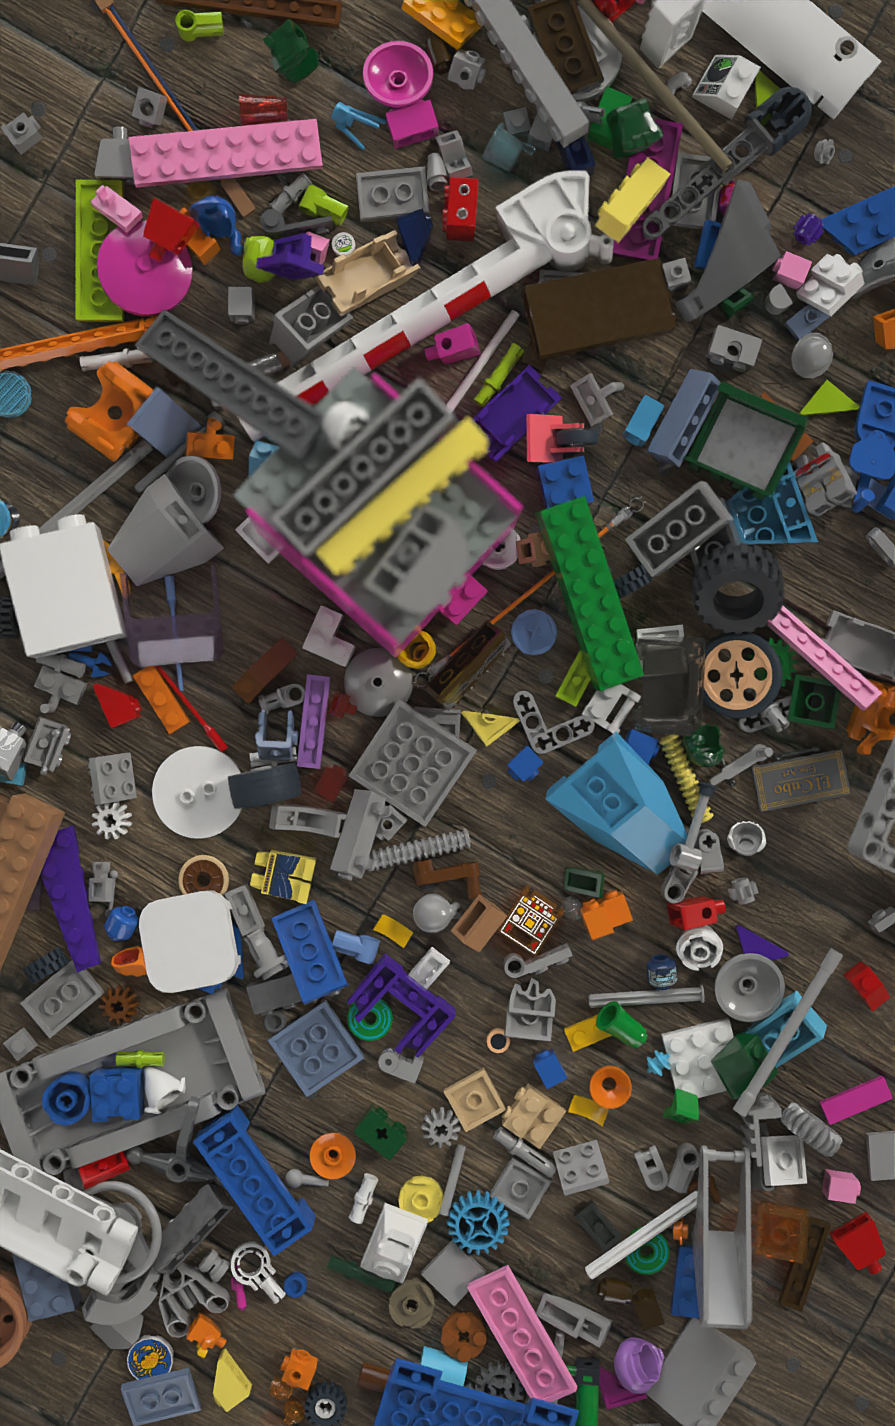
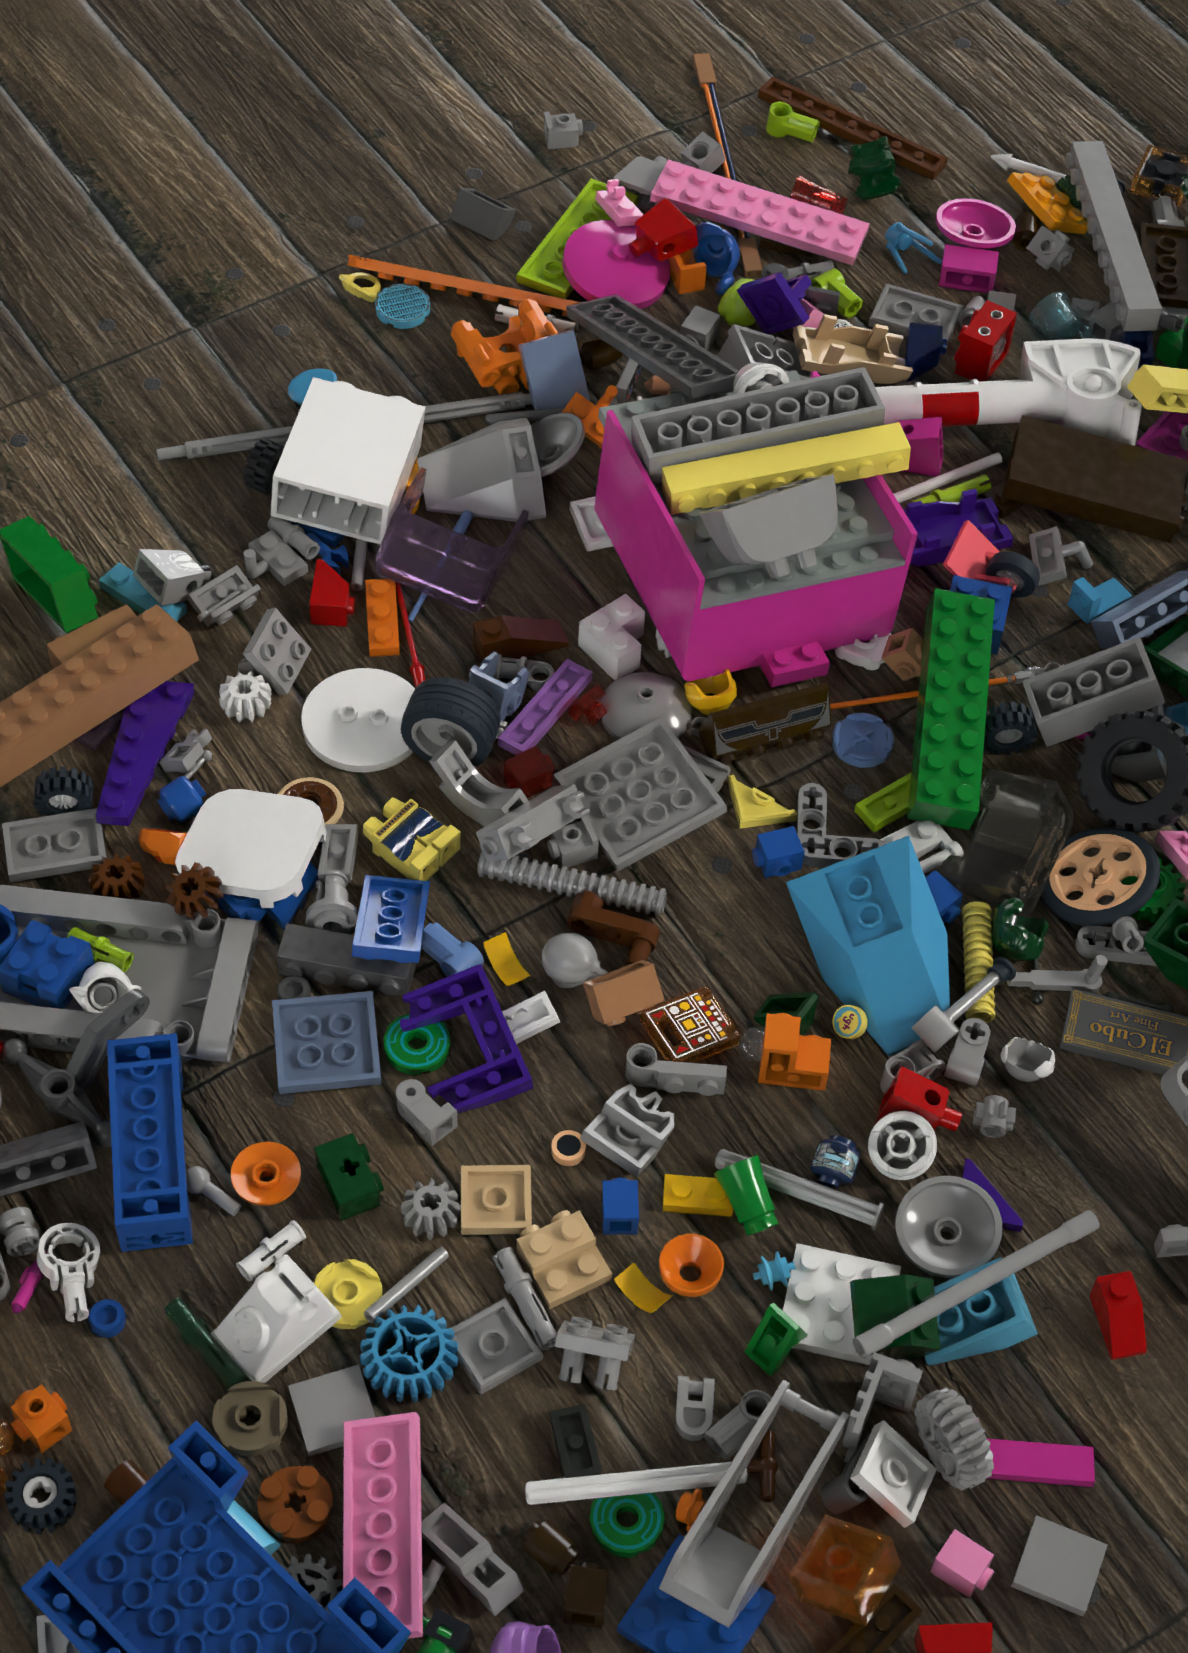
camera: 25 degrees right, 35 degrees down
none -> reddish brown gear [166,862,224,920]
none -> light yellow tile [832,1005,868,1039]

